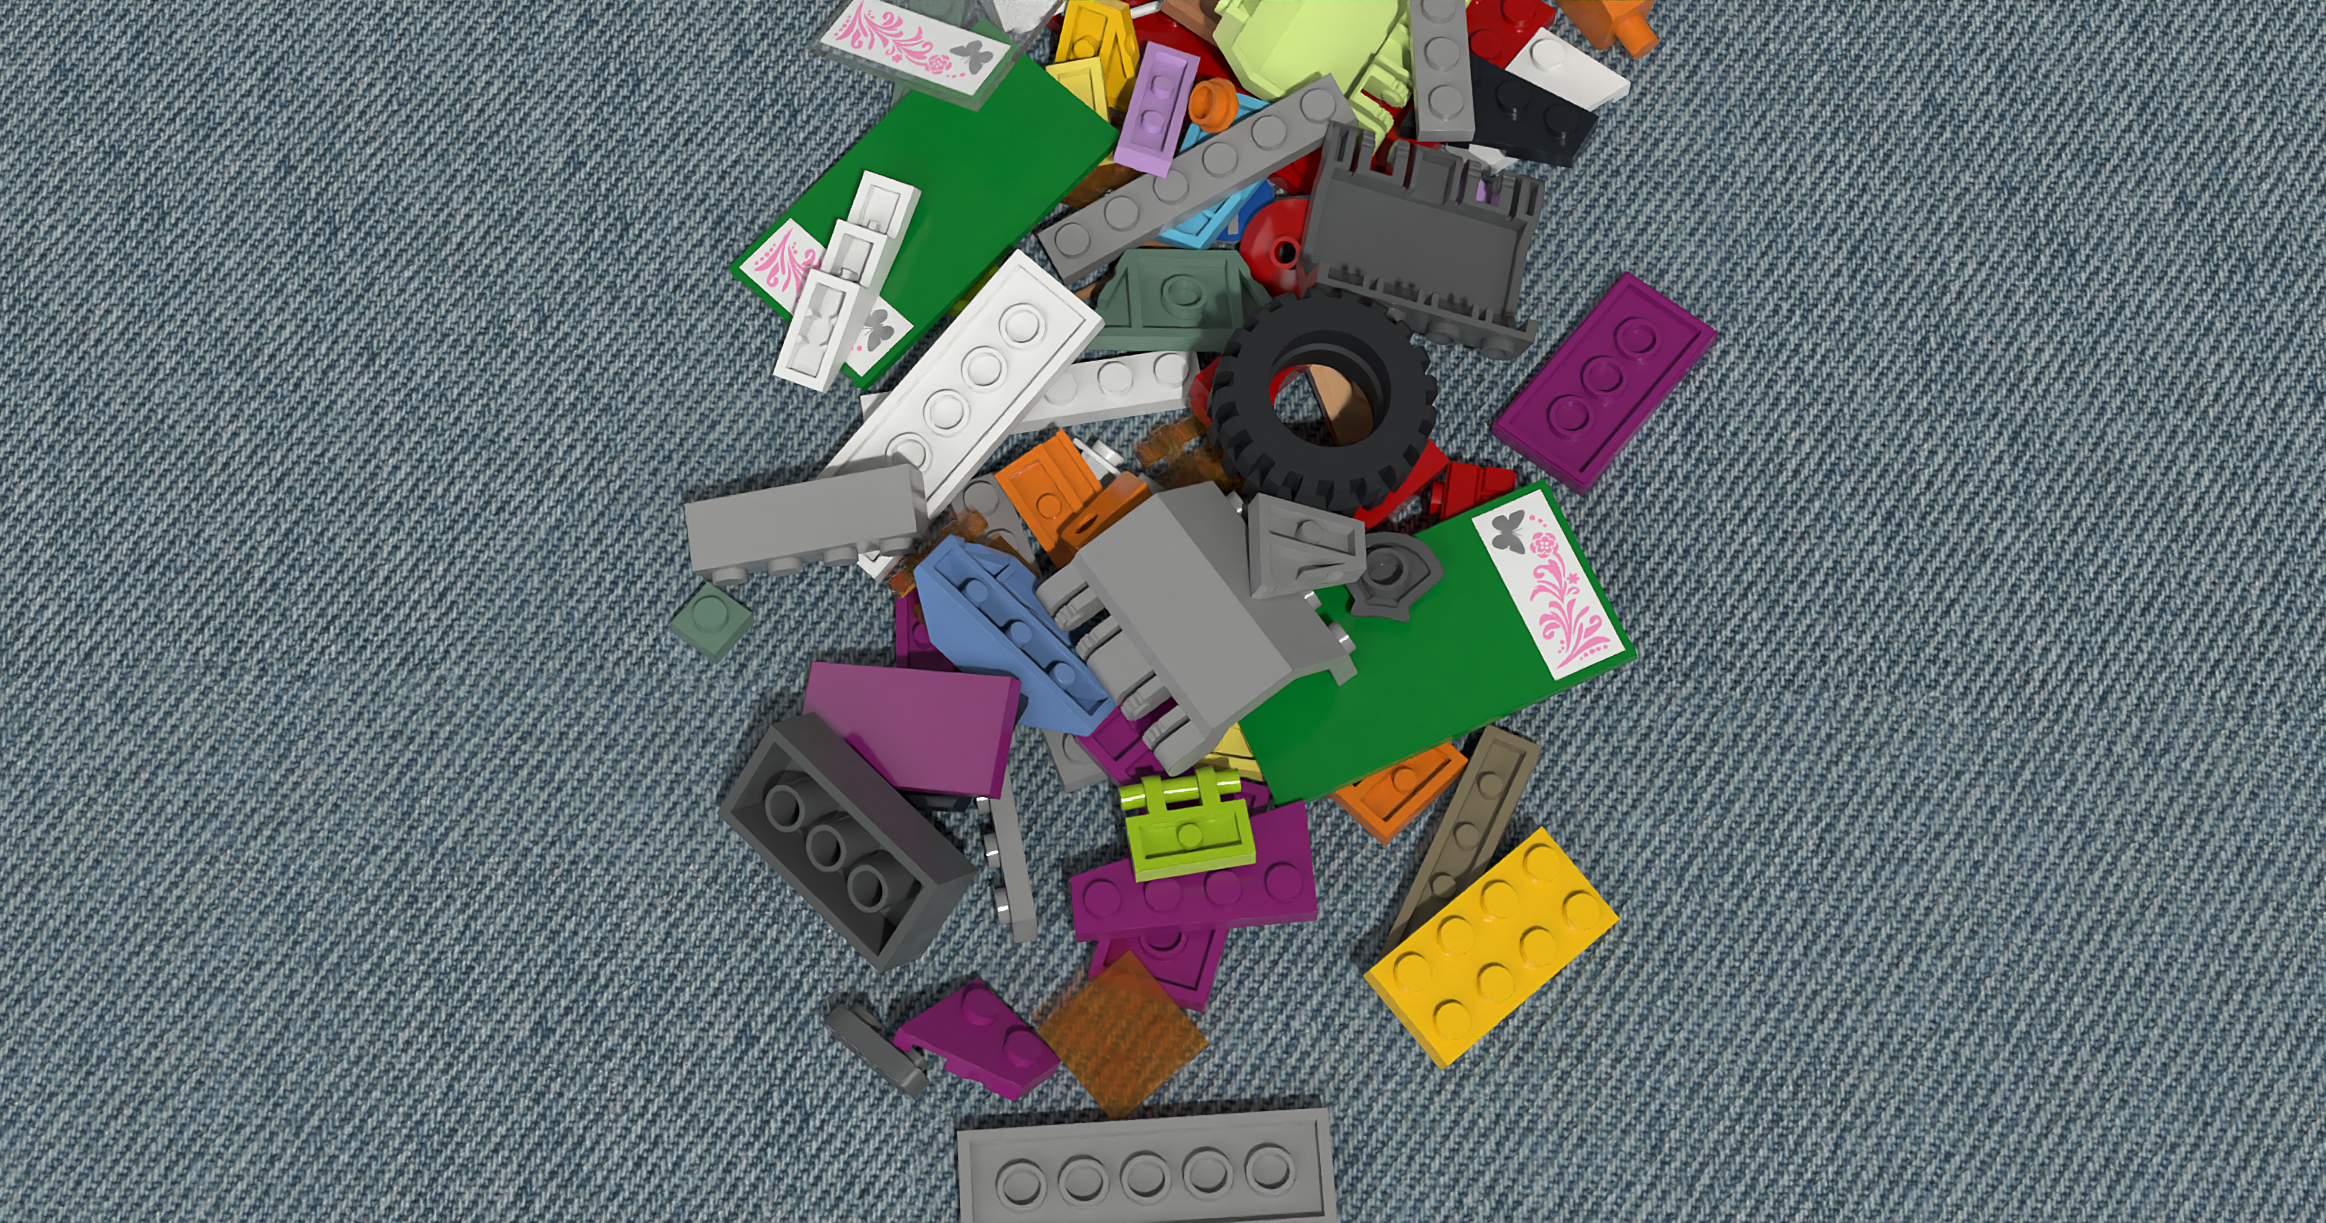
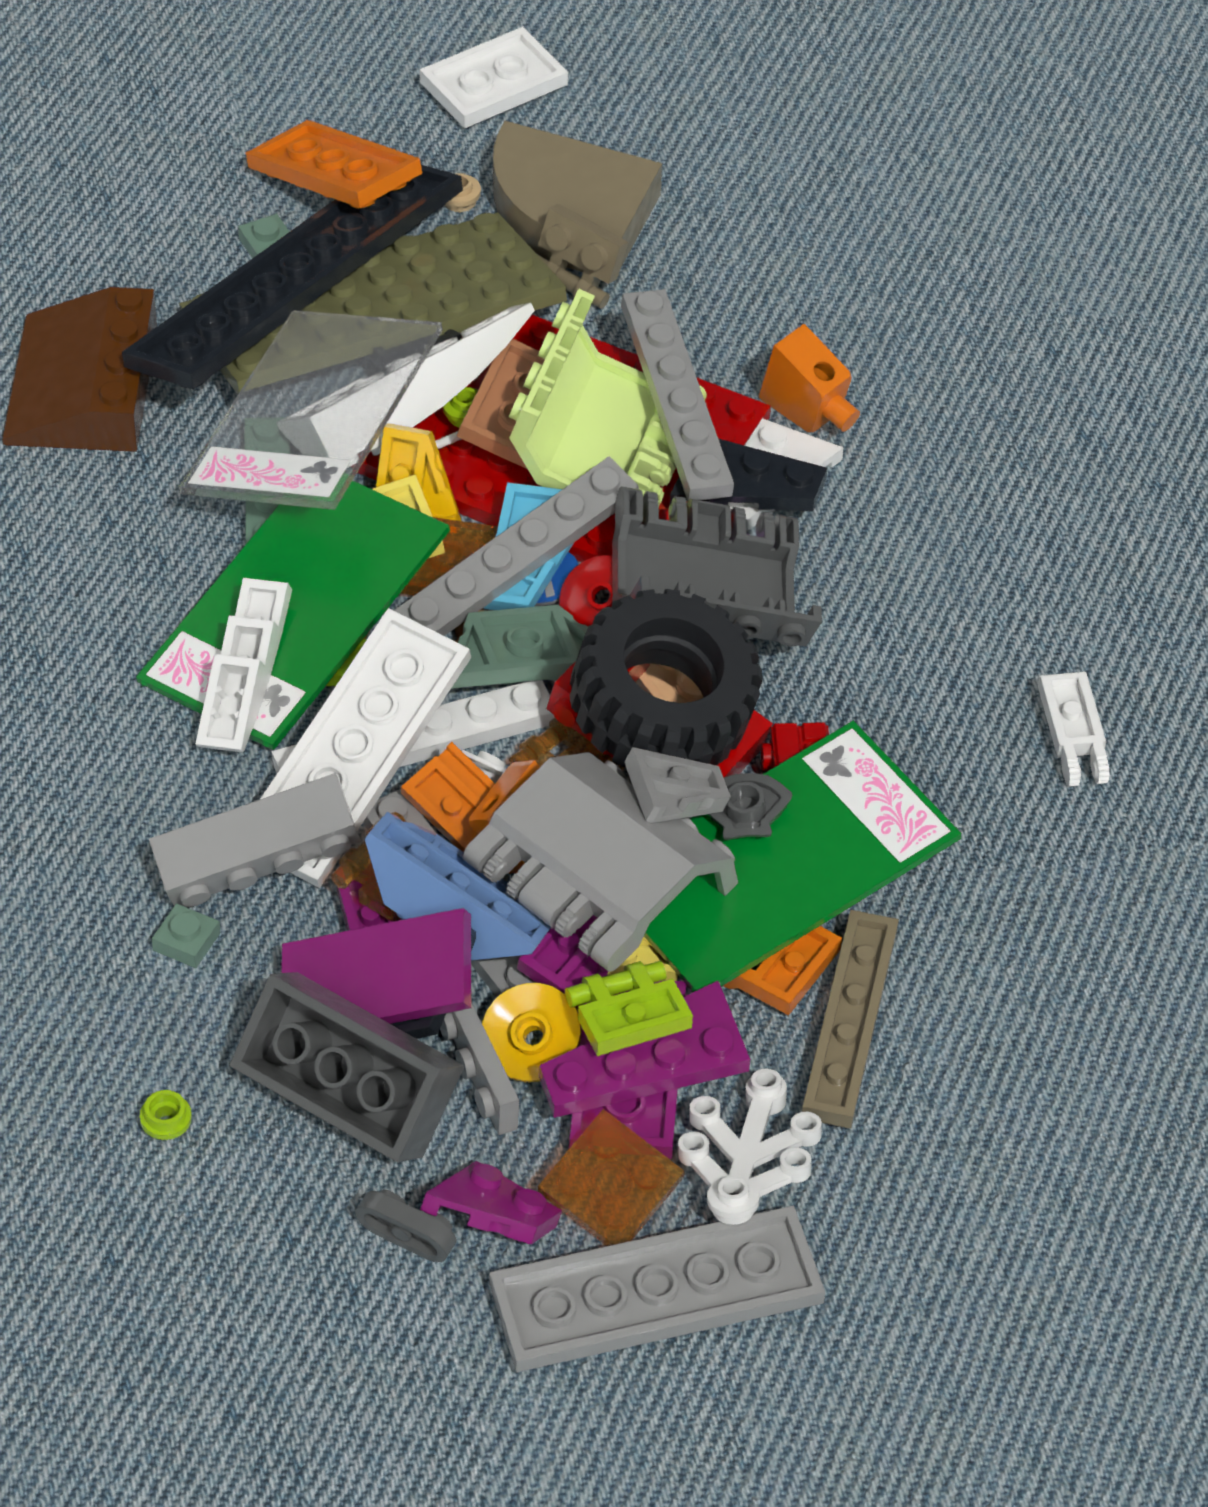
camera: 15 degrees left, 15 degrees down
lavender plate [1112,41,1201,179] -> none
orange plate [1188,78,1239,134] -> none
yellow plate [1363,826,1620,1071] -> none
magenta tile [1491,271,1718,497] -> none
none -> lime plate [140,1090,192,1140]
none -> yellow dish [482,983,581,1082]
none -> white plant [678,1069,822,1225]
none -> white hinge [1038,672,1110,787]

